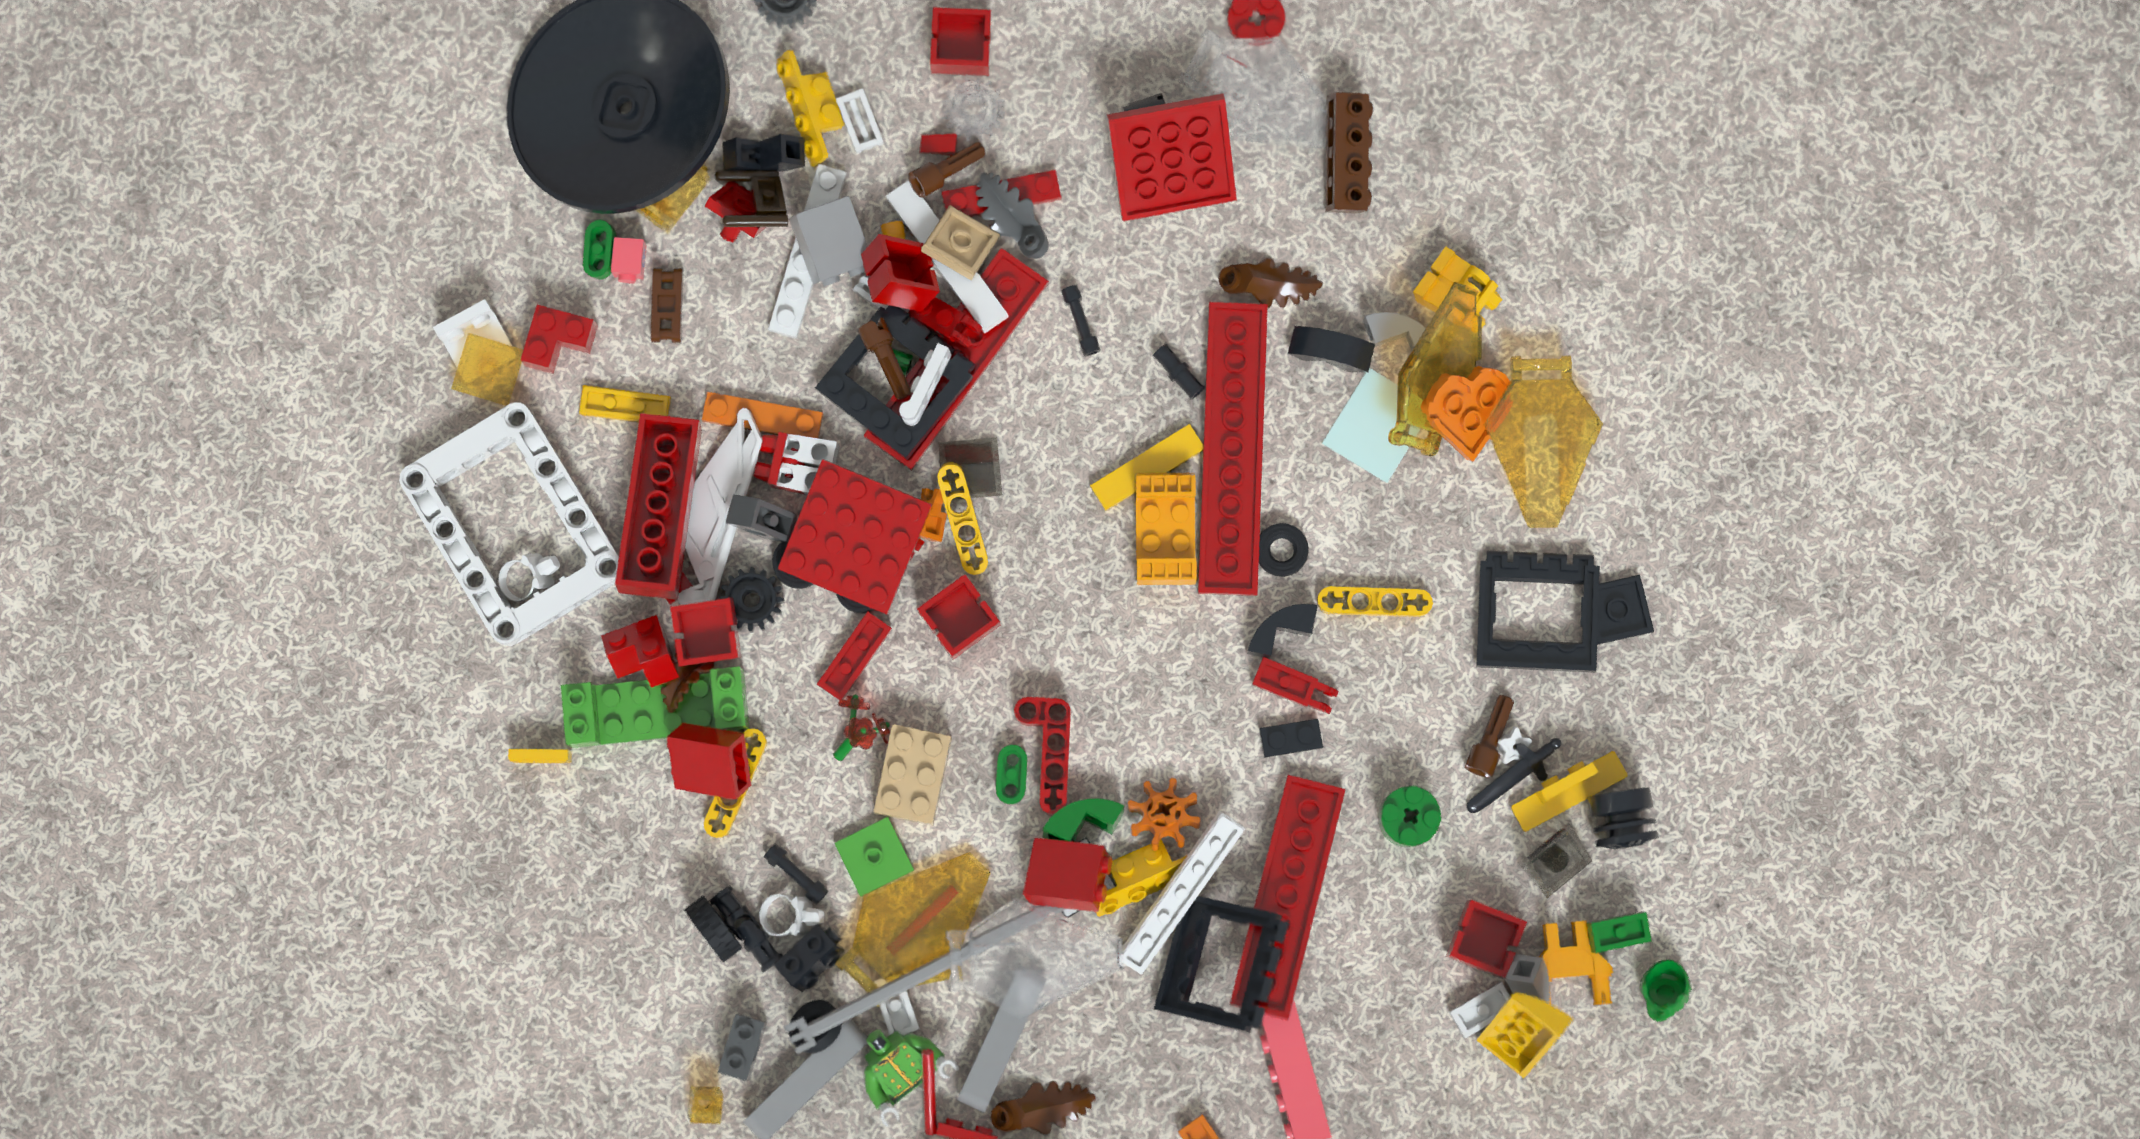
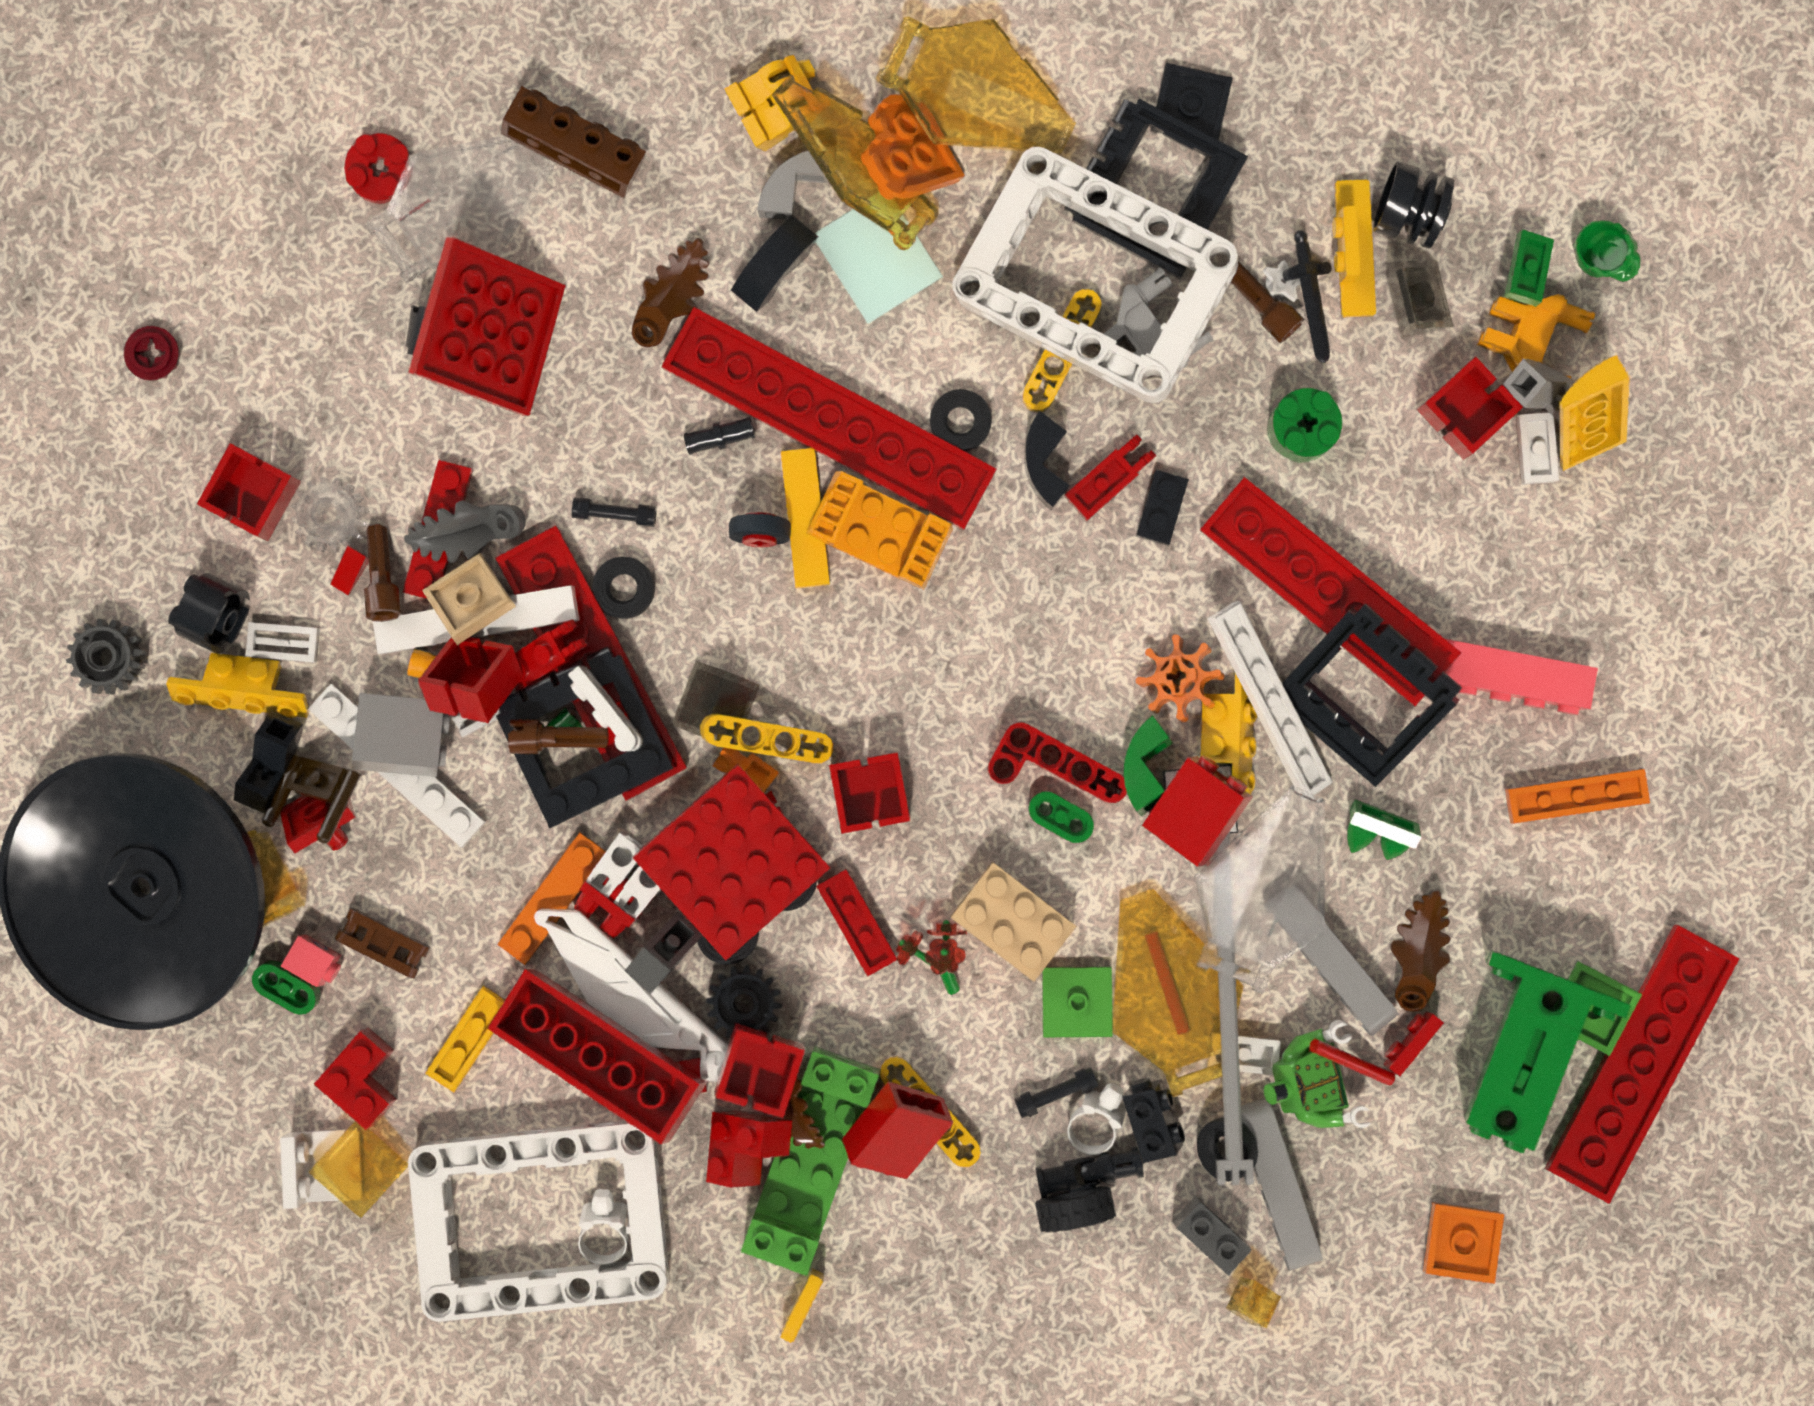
camera: 65 degrees left, 5 degrees up
none -> black brick [168,573,250,654]
none -> black tyre [592,557,655,619]
none -> black wheel [728,512,791,547]
none -> white beam [952,147,1238,403]
none -> light grey connector [1095,267,1213,368]
none -> green tile [1347,799,1421,860]

